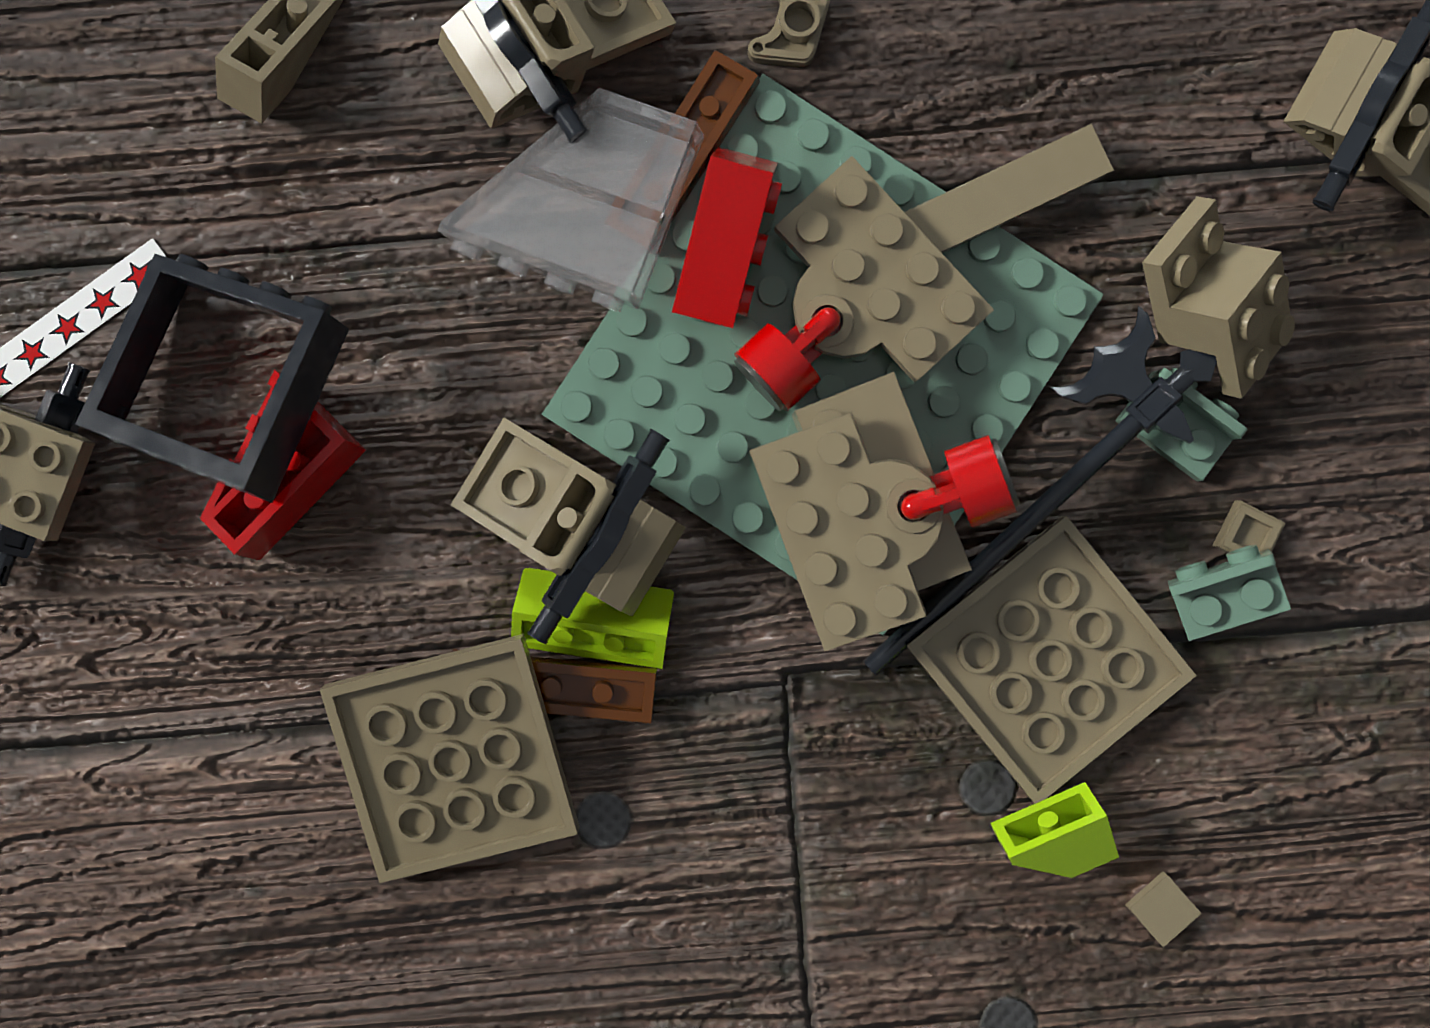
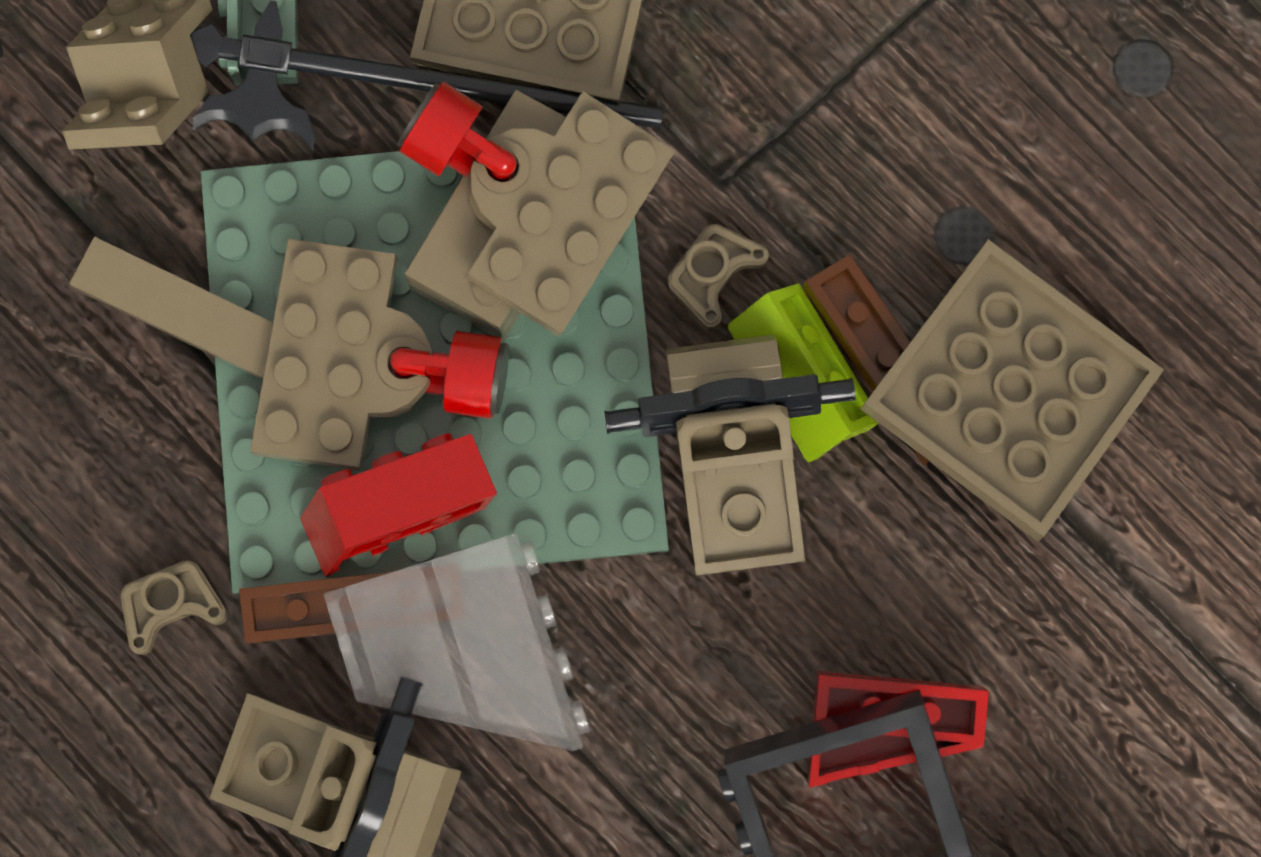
camera: 125 degrees left, 10 degrees down
none -> dark tan piece [668,224,769,330]

